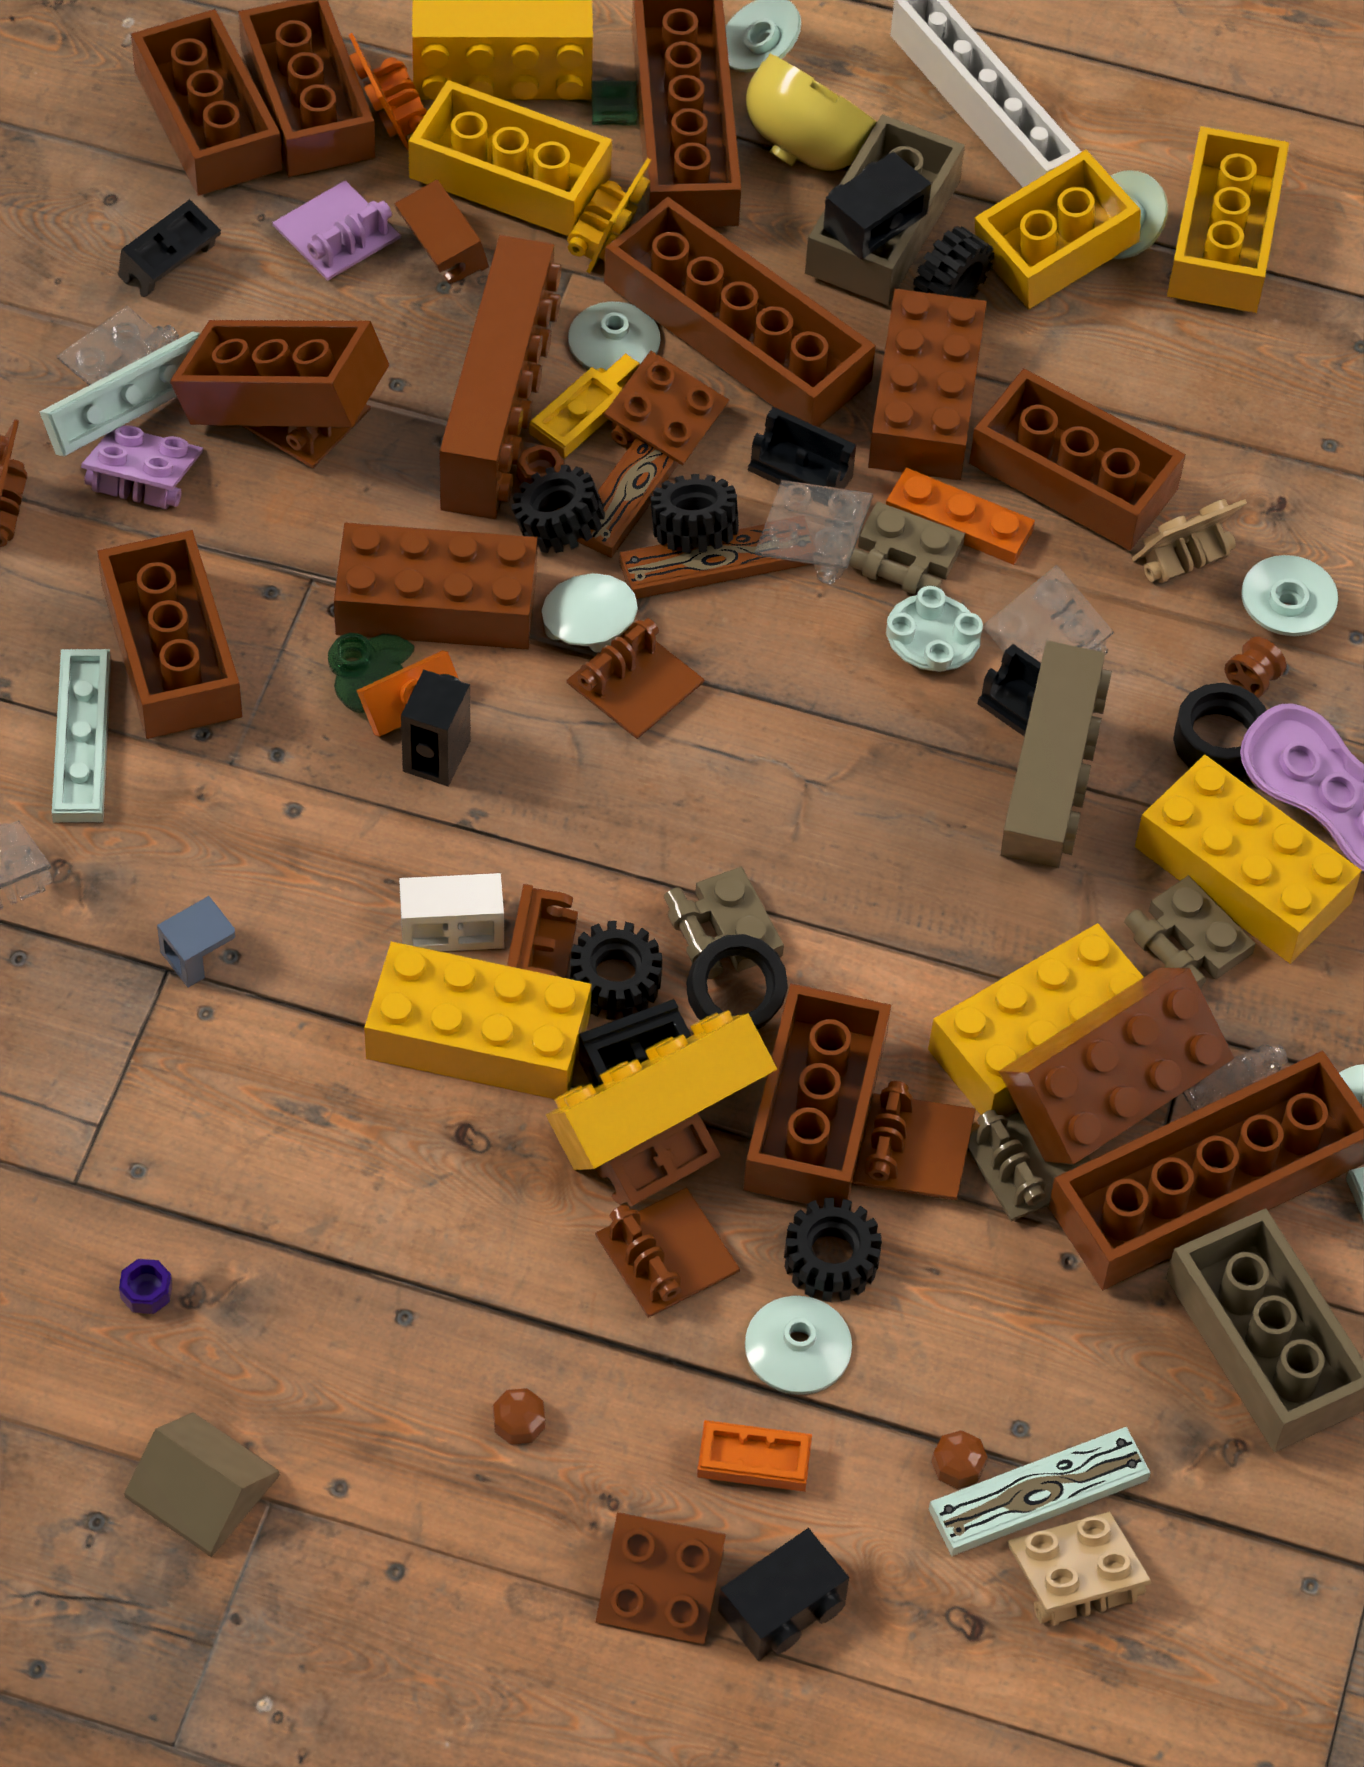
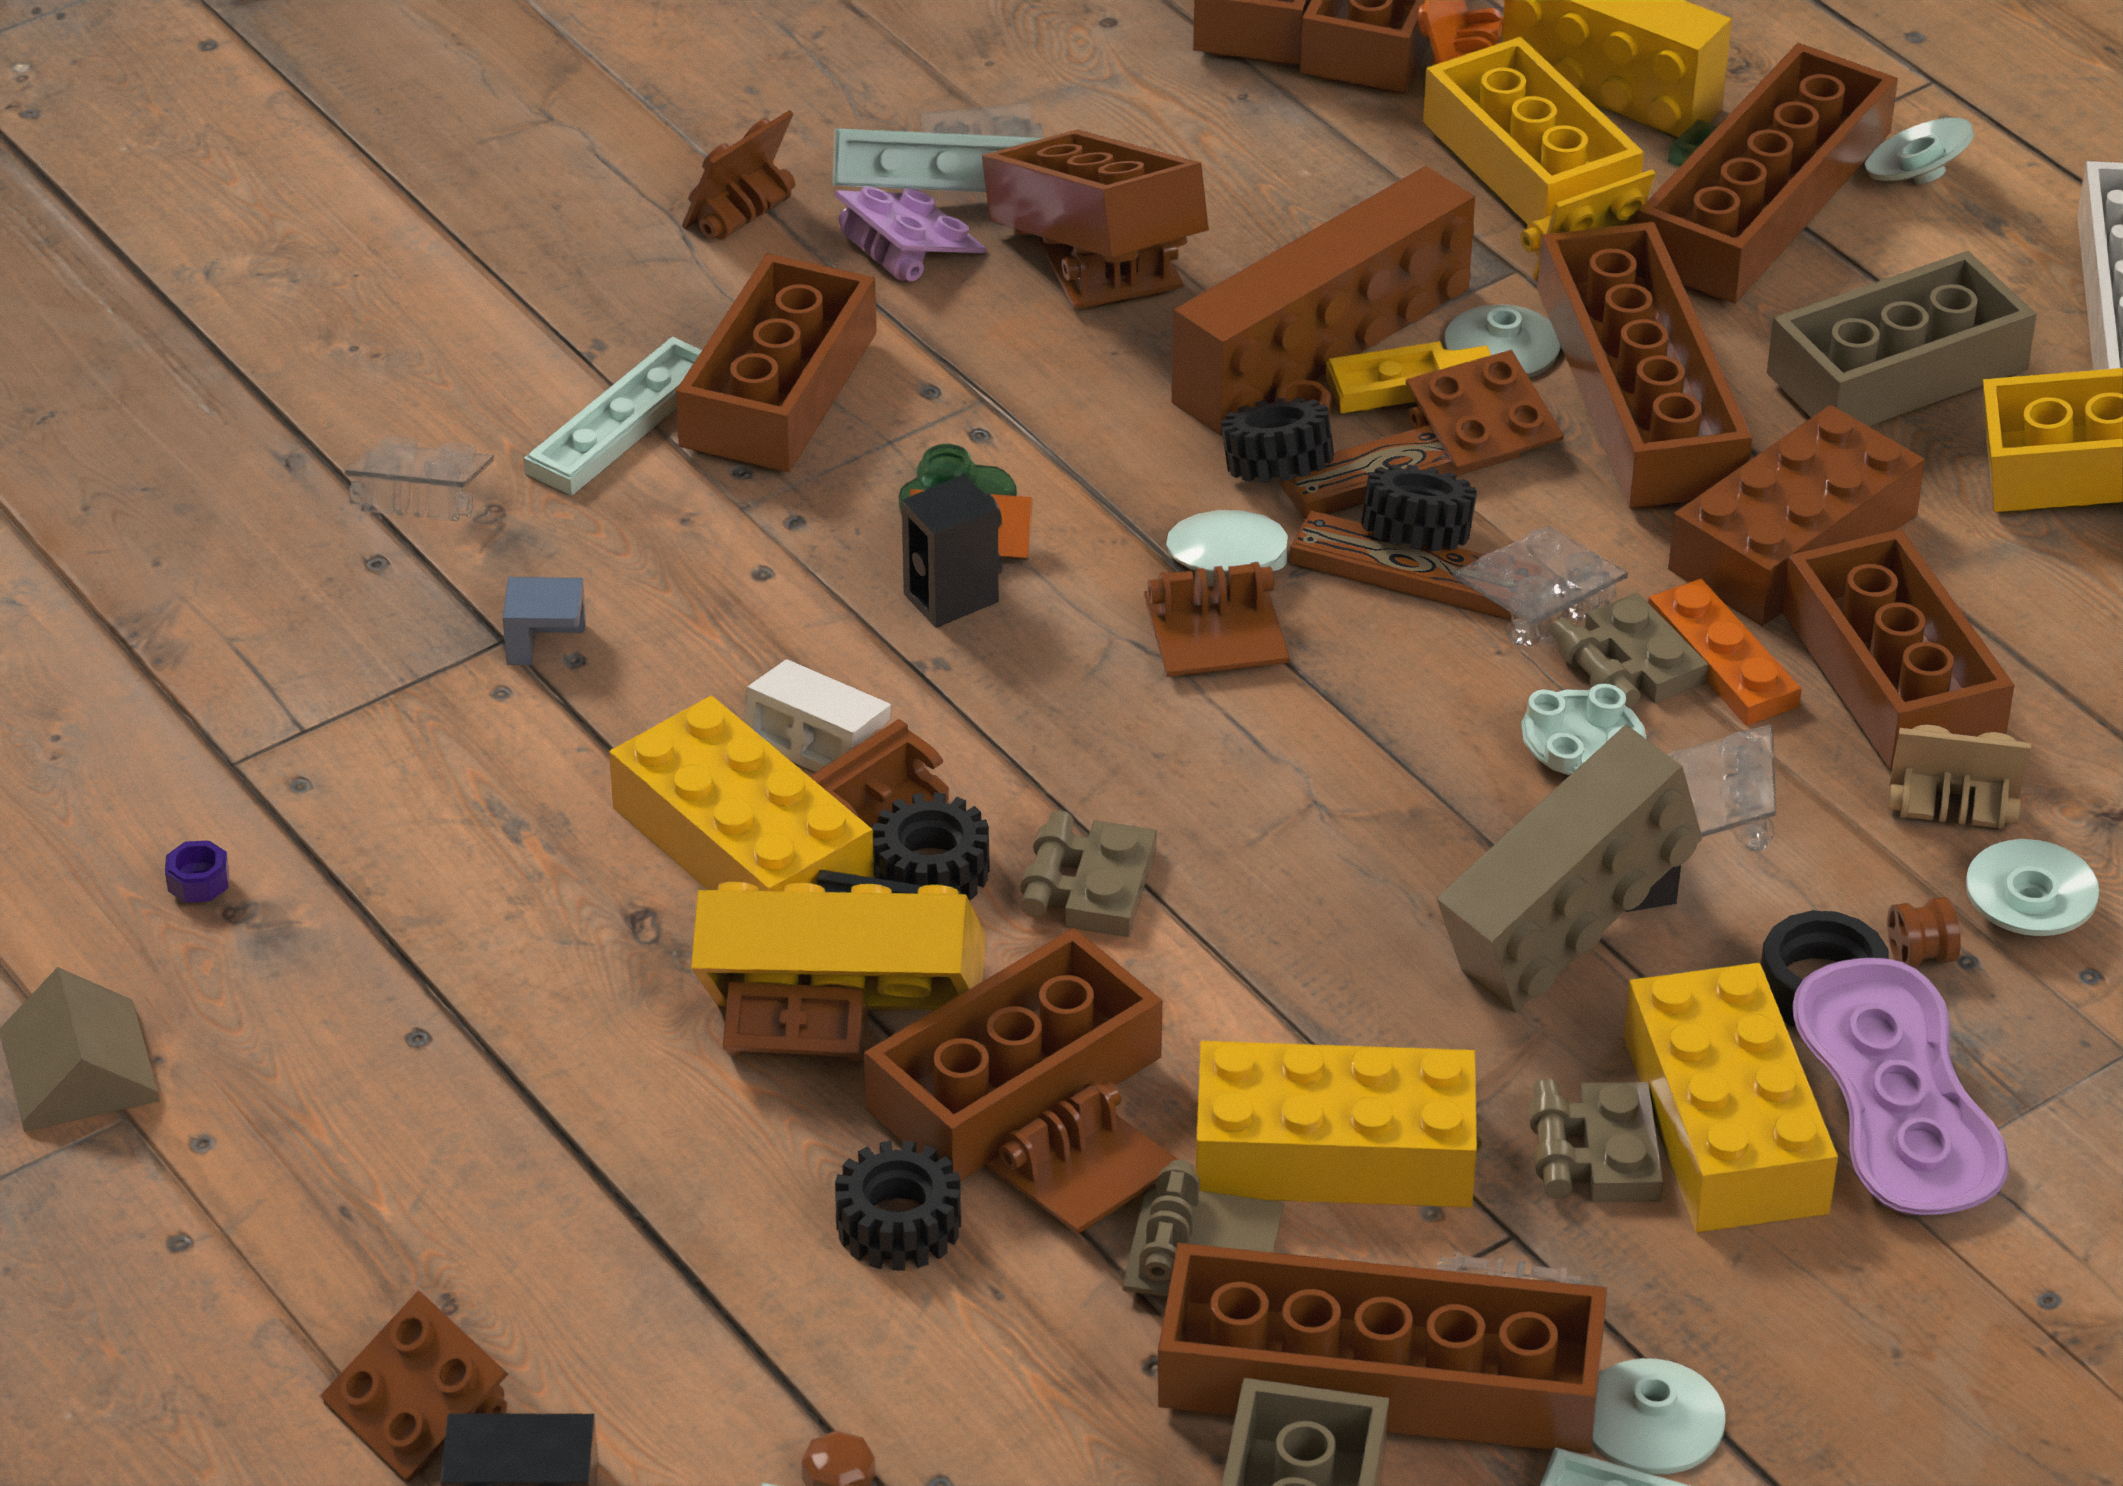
camera: 40 degrees right, 15 degrees down
black hinge [118,199,221,297] -> none
lavender hinge [272,180,401,281] -> none
dark orange brick [334,522,537,649] -> none
dark orange hinge [394,179,489,283] -> none
dark orange tile [493,1388,545,1445] -> none
dark orange hinge [595,1187,740,1318] -> none
black tyre [686,934,788,1030] -> none
orange plate [697,1420,812,1492] -> none
light aqua dish [745,1296,852,1395] -> none
light yellow cylinder [746,54,877,171] -> none
black hinge [748,407,856,509] -> none
black brick [823,152,931,260] -> none
black tyre [913,226,995,299] -> none
dark orange brick [999,968,1235,1164] -> none

